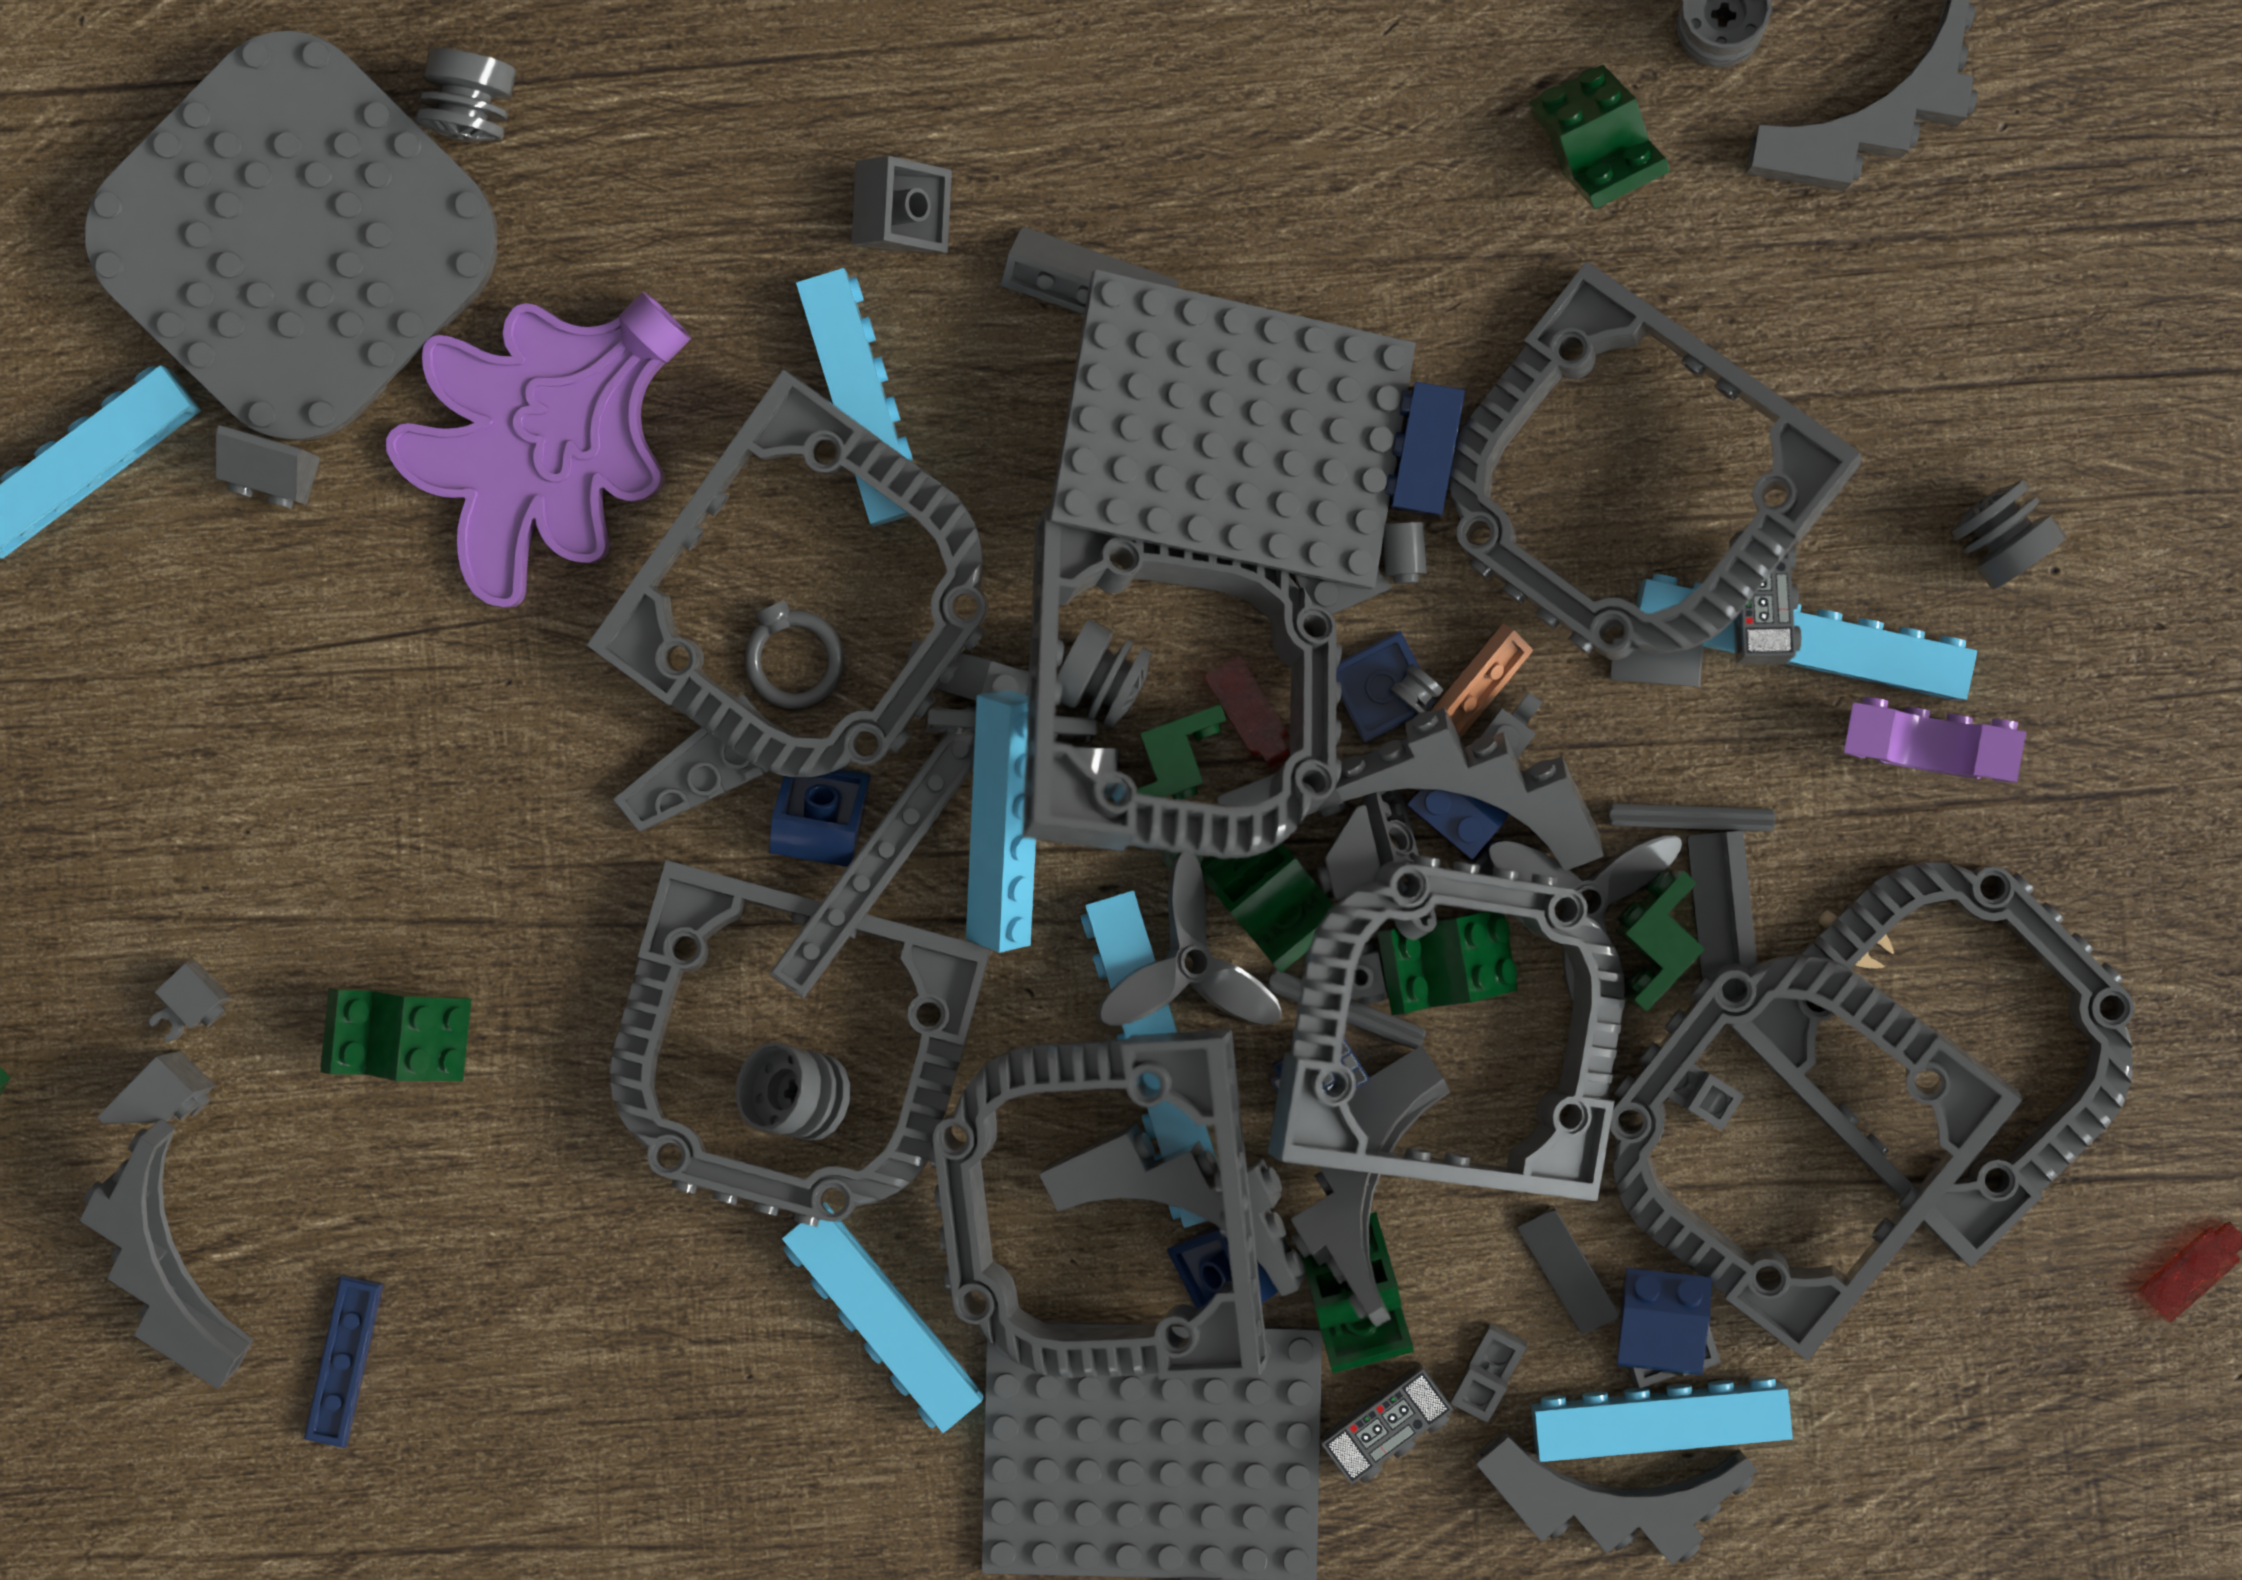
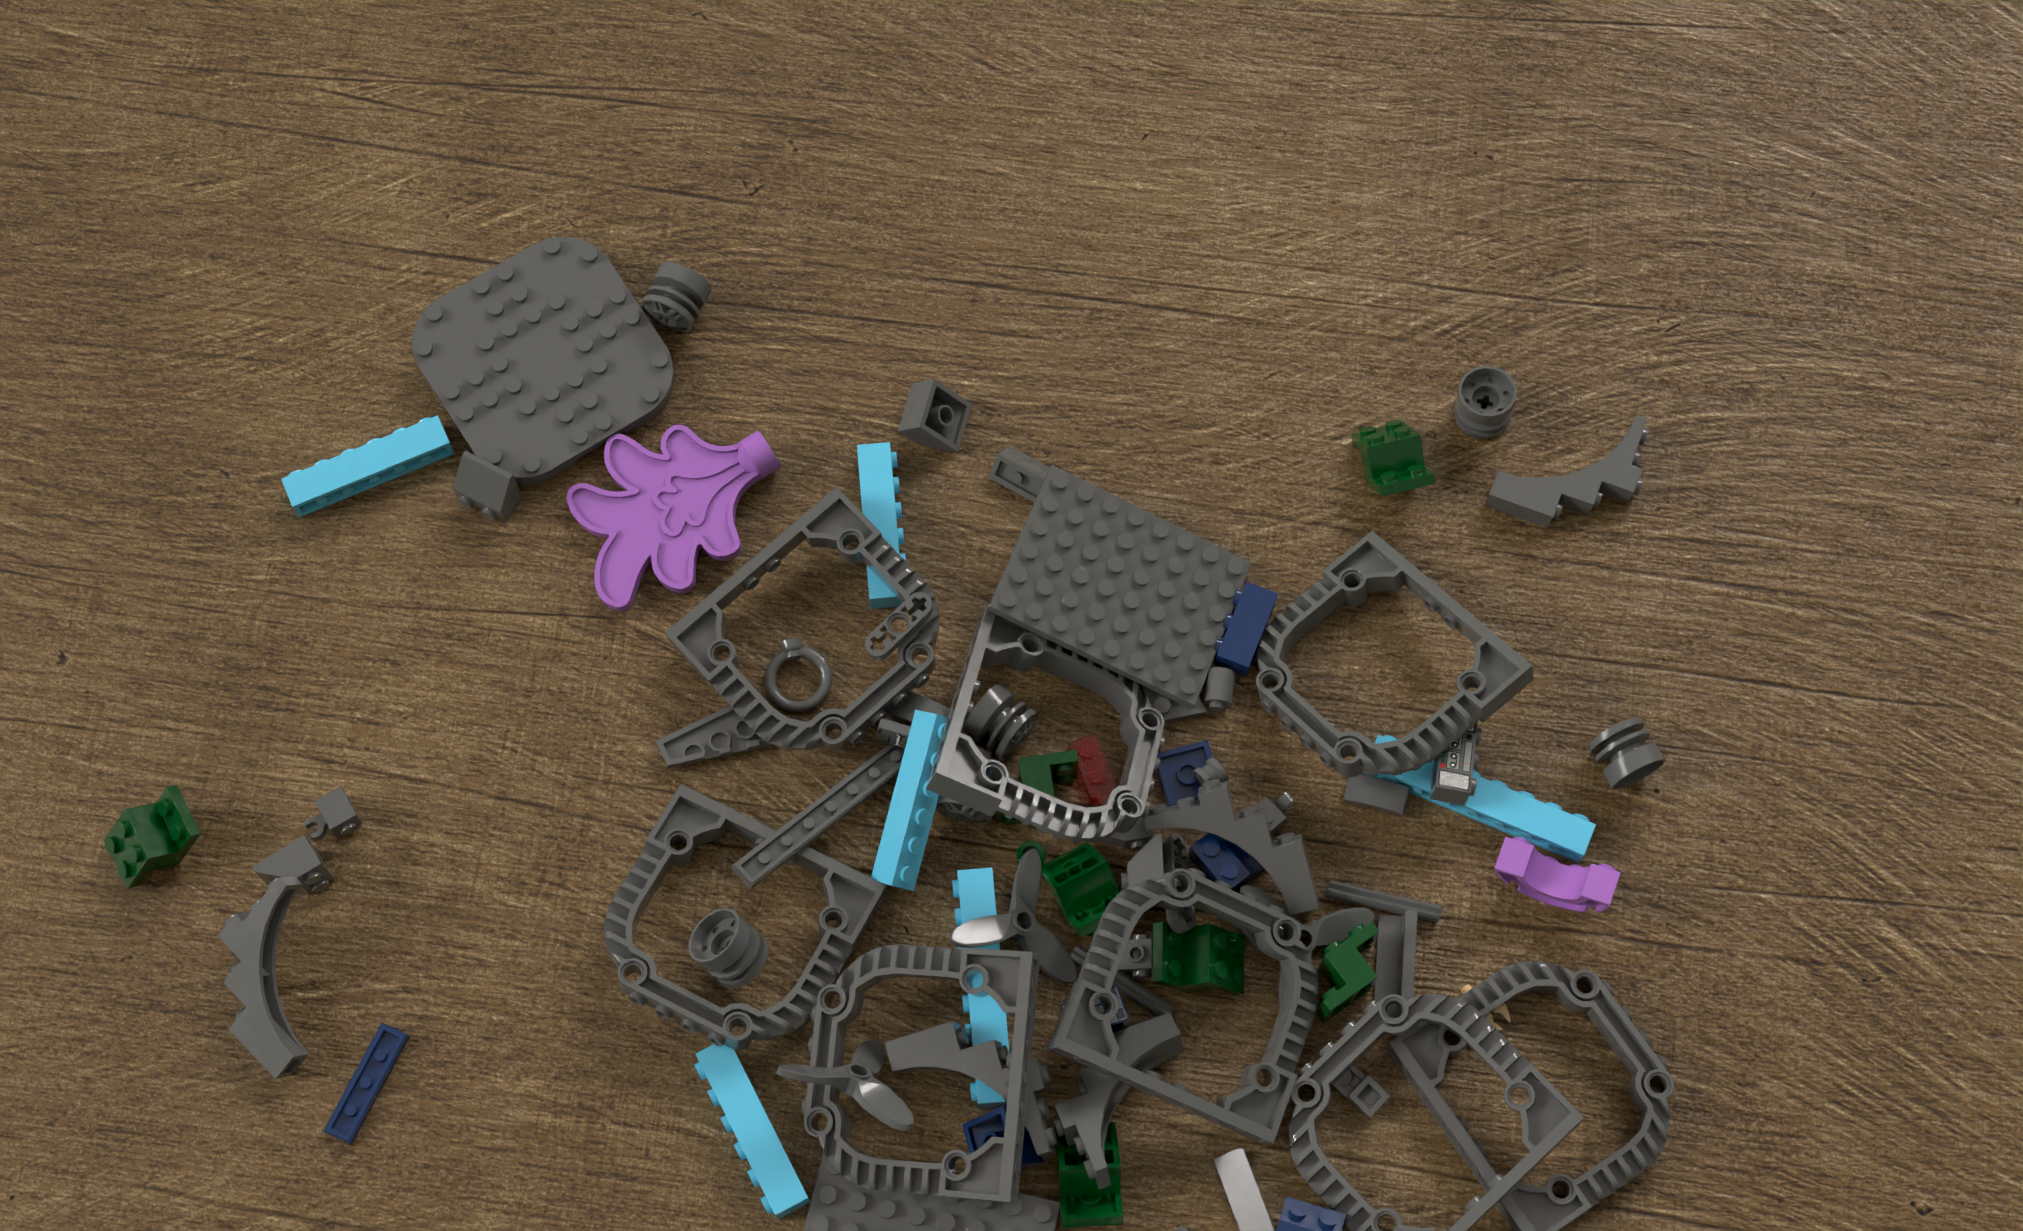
camera: 10 degrees right, 20 degrees down
dark green bracket [320,988,472,1082] -> none
dark blue slope [769,769,871,867] -> none
nougat plate [1431,623,1534,739] -> none
none -> dark grey piece [776,1040,914,1131]
none -> dark grey beam [865,592,933,660]

